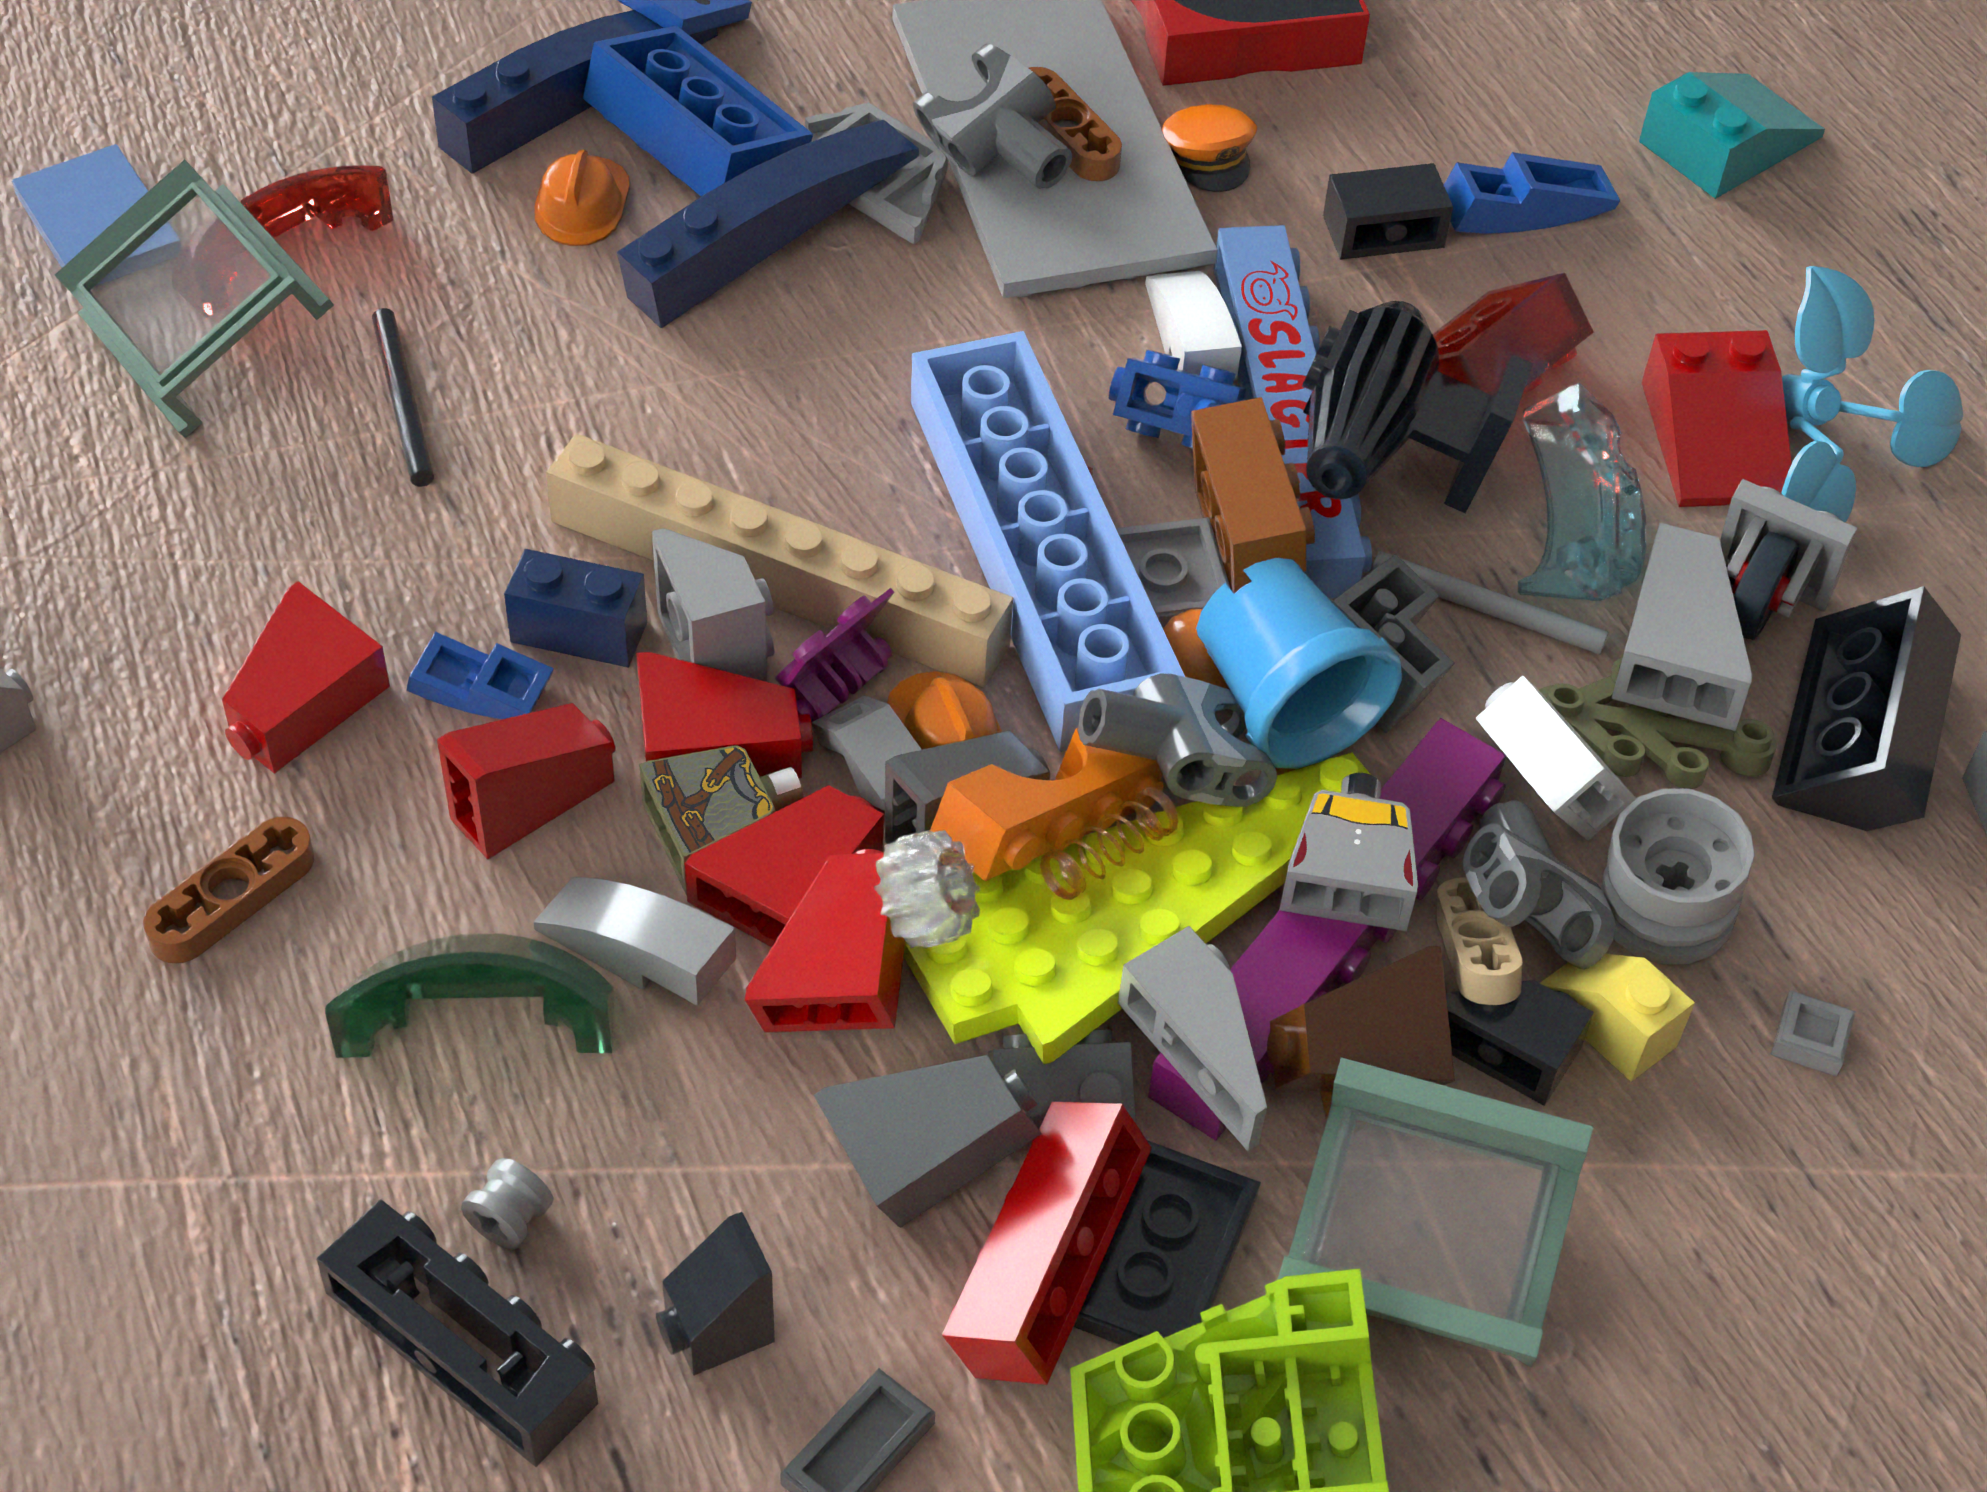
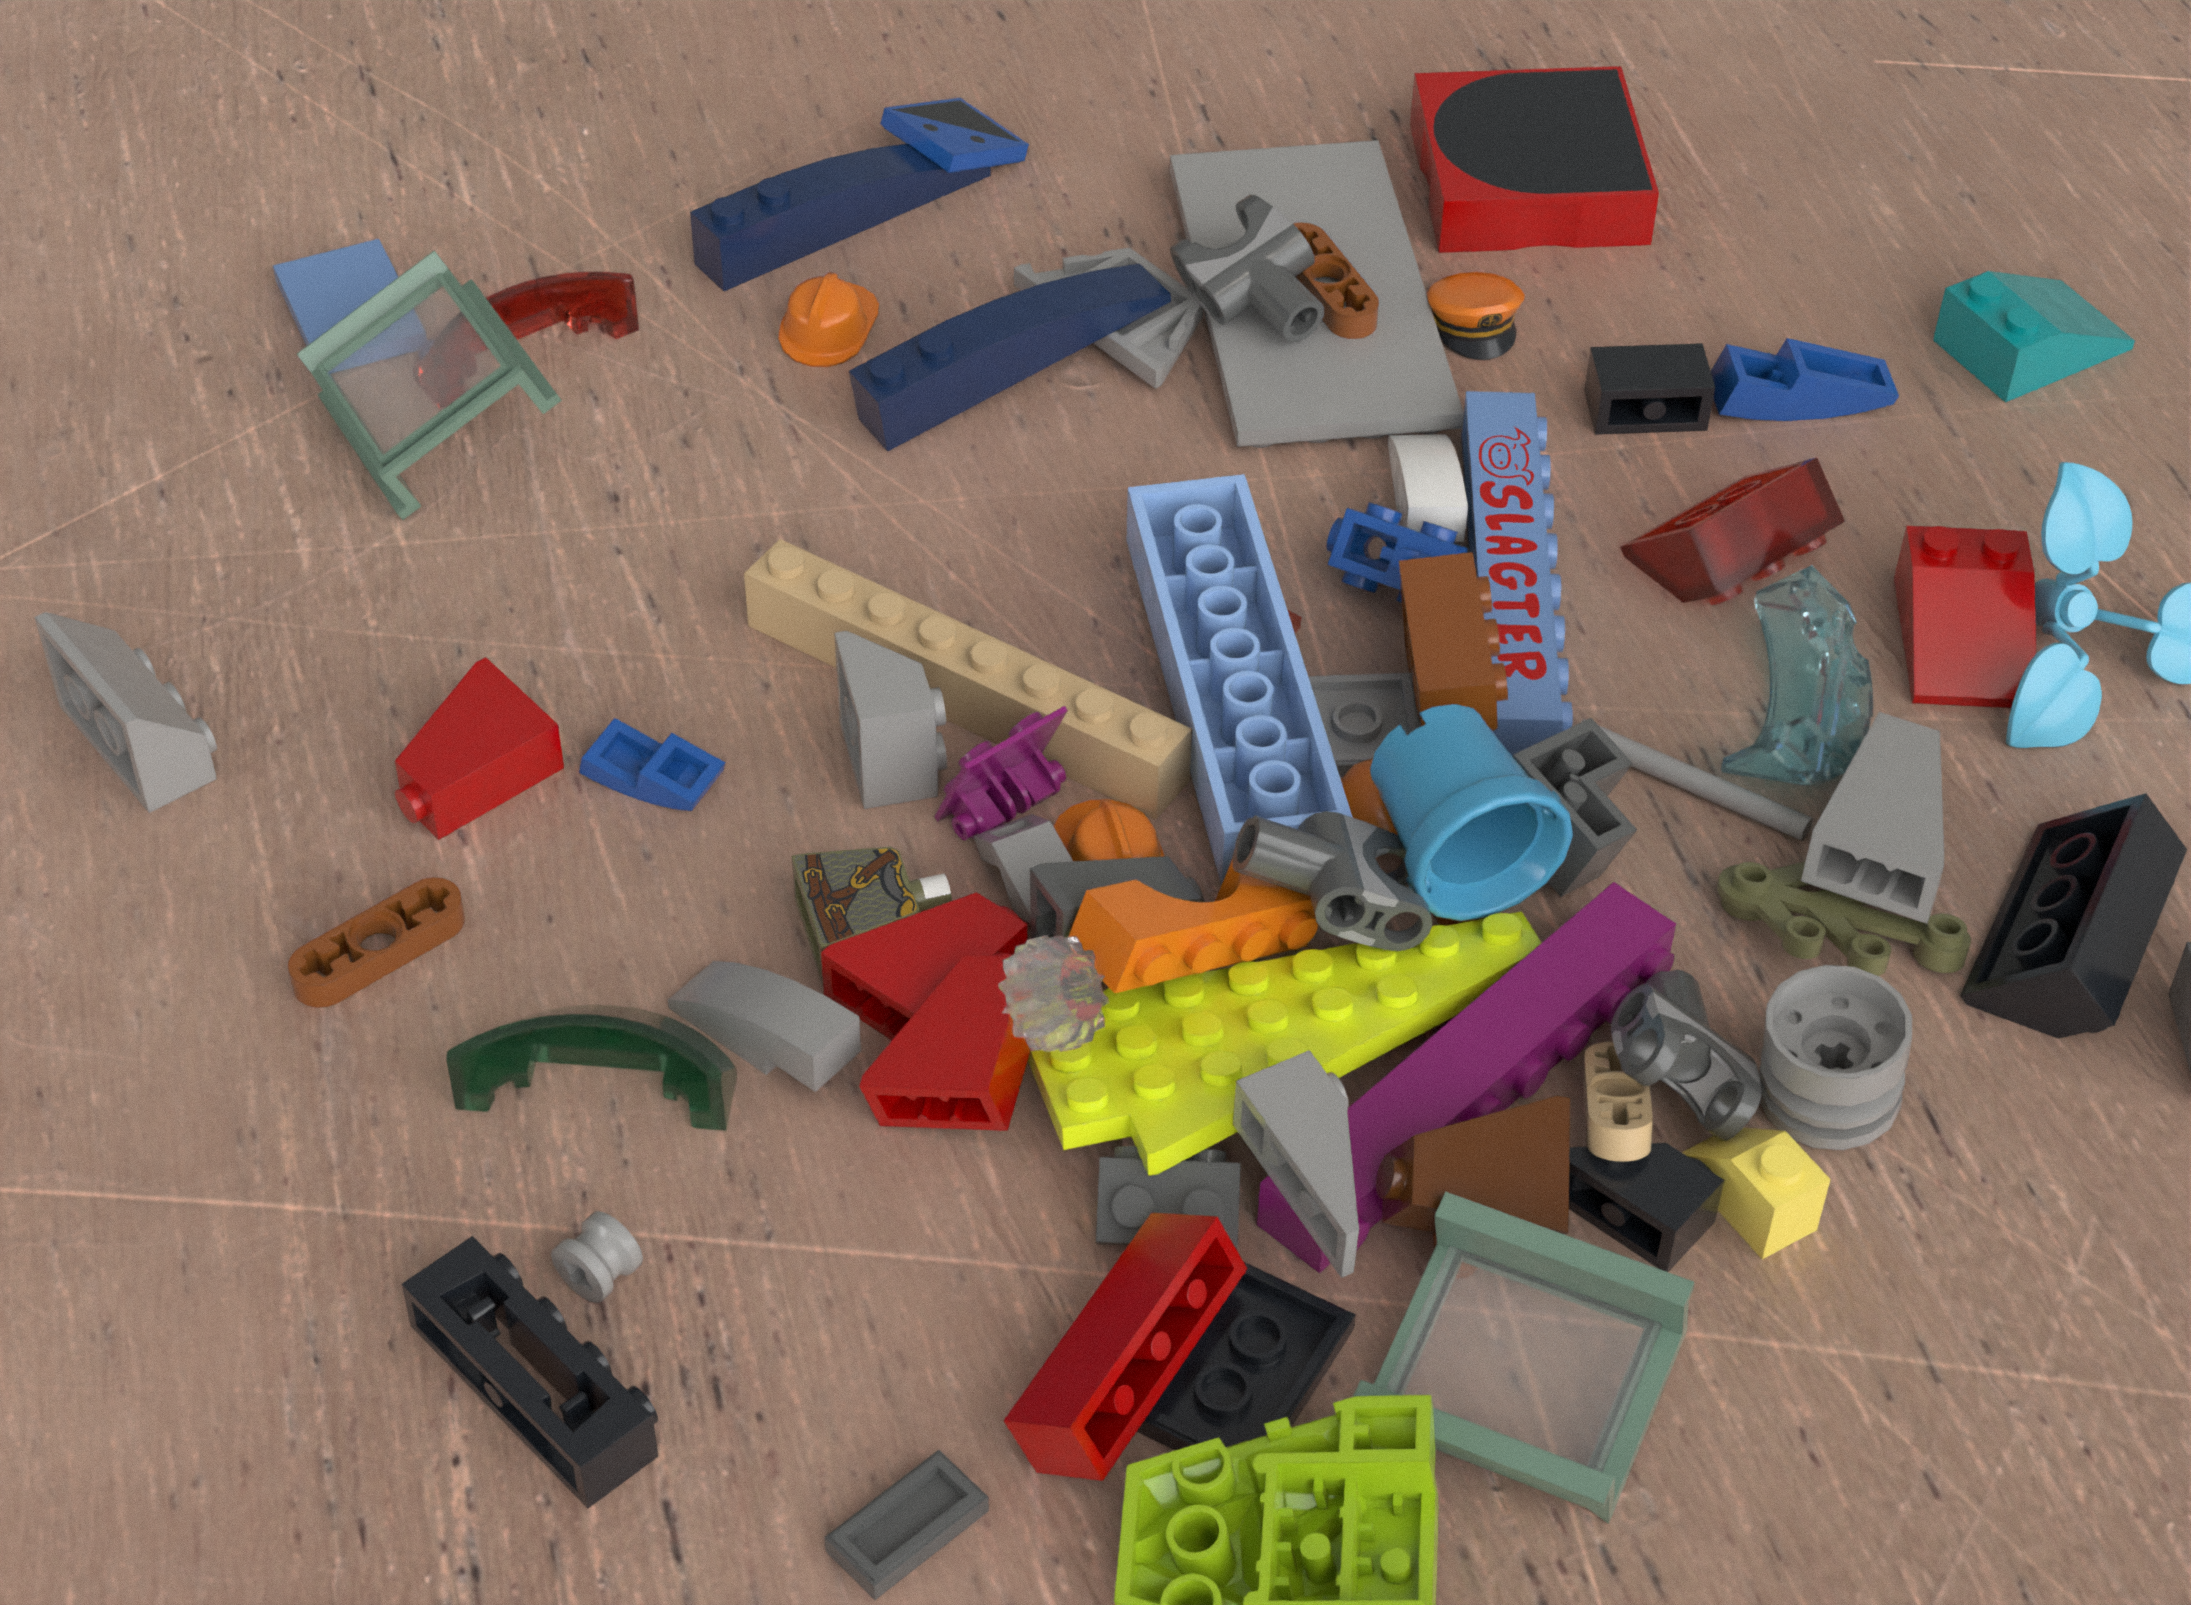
camera: 10 degrees right, 5 degrees down
black bar [372,308,434,487] -> none
red slope [437,703,616,860] -> none
dark blue brick [504,549,647,668] -> none
blue slope [583,25,813,196] -> none
red slope [636,652,813,778] -> none
black slope [656,1212,775,1376] -> none
dark grey slope [814,1055,1042,1228] -> none
clear orange piece [1040,787,1178,900] -> none
light grey torso [1280,773,1418,931] -> none
black piece [1302,301,1533,514] -> none
white slope [1476,676,1636,841] -> none
light grey plate [1720,479,1857,640] -> none
light grey tile [1771,990,1856,1077] -> none

